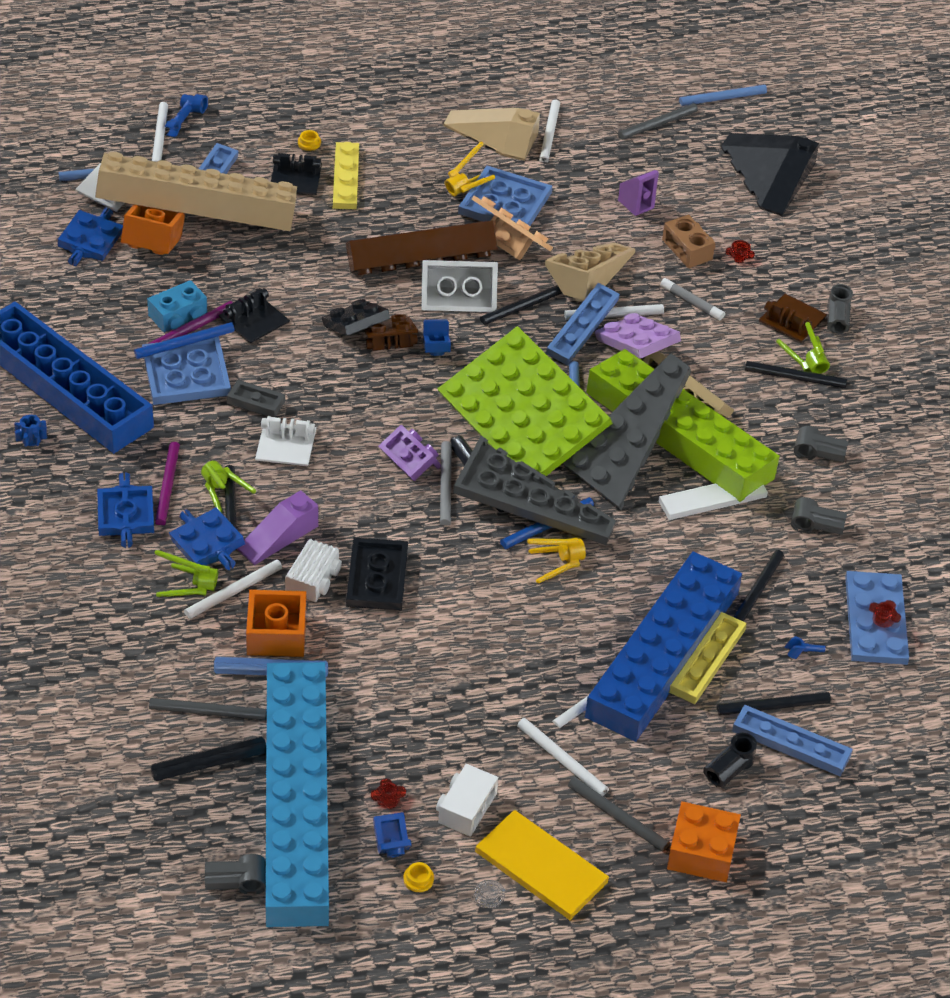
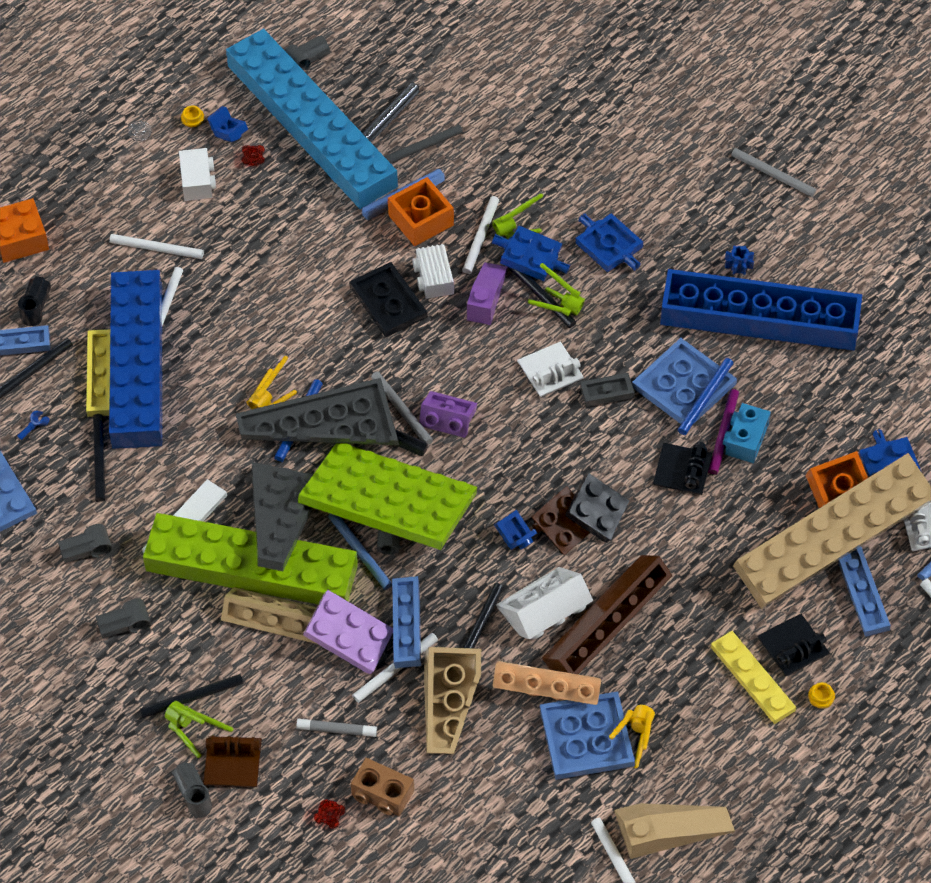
camera: 150 degrees right, 10 degrees up
magenta bar [155,442,180,525] -> none
yellow tile [475,810,609,920] -> none
dark grey bar [568,777,670,852] -> none
medium lavender slope [618,170,659,216] -> none

